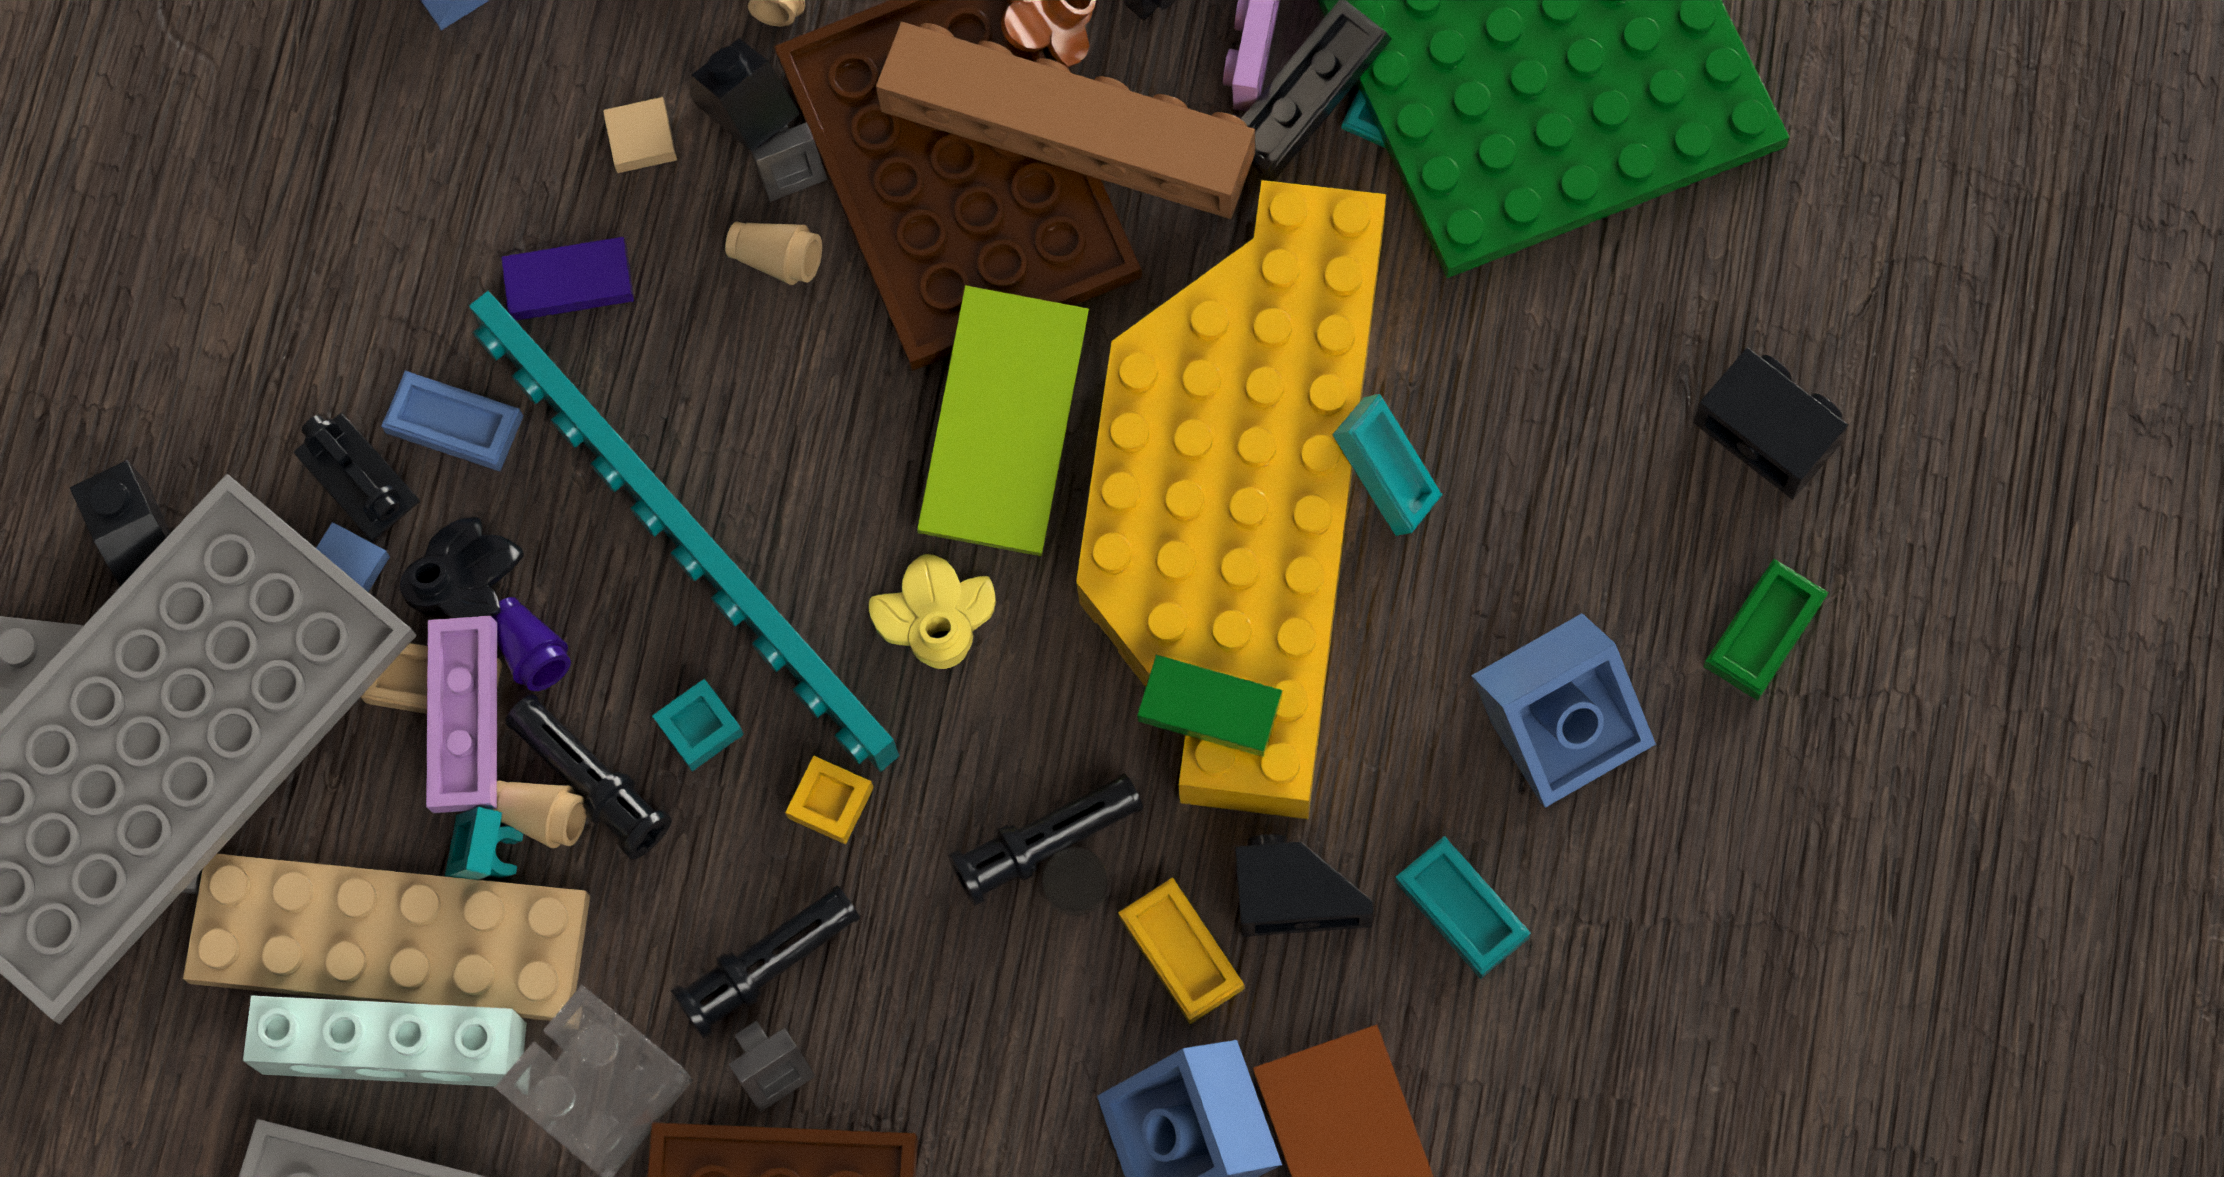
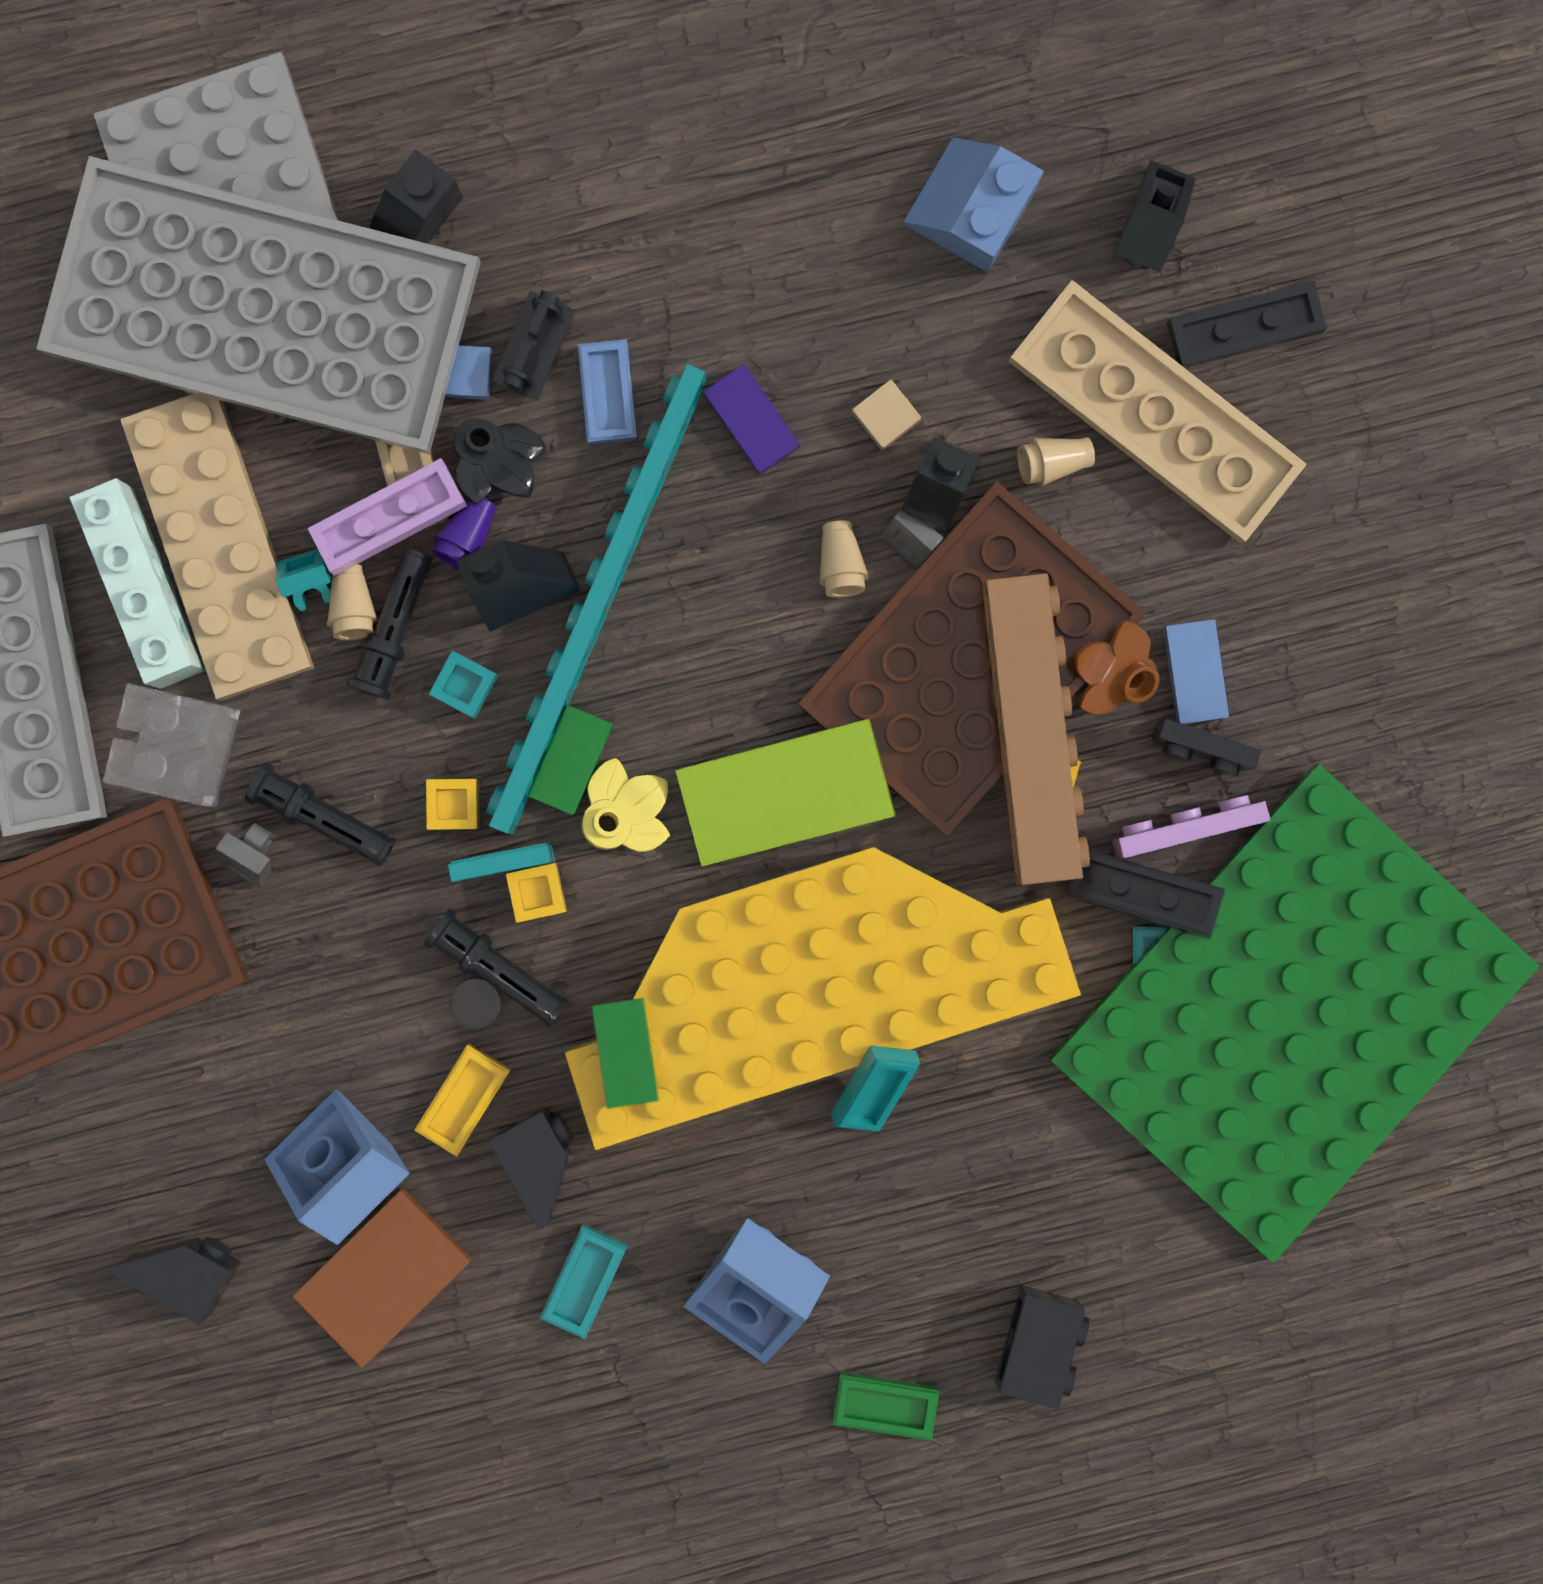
camera: 55 degrees right, 15 degrees up
none -> teal tile [448,843,555,882]
none -> black slope [456,540,581,632]
none -> yellow plate [506,863,567,923]
none -> green tile [528,705,614,816]

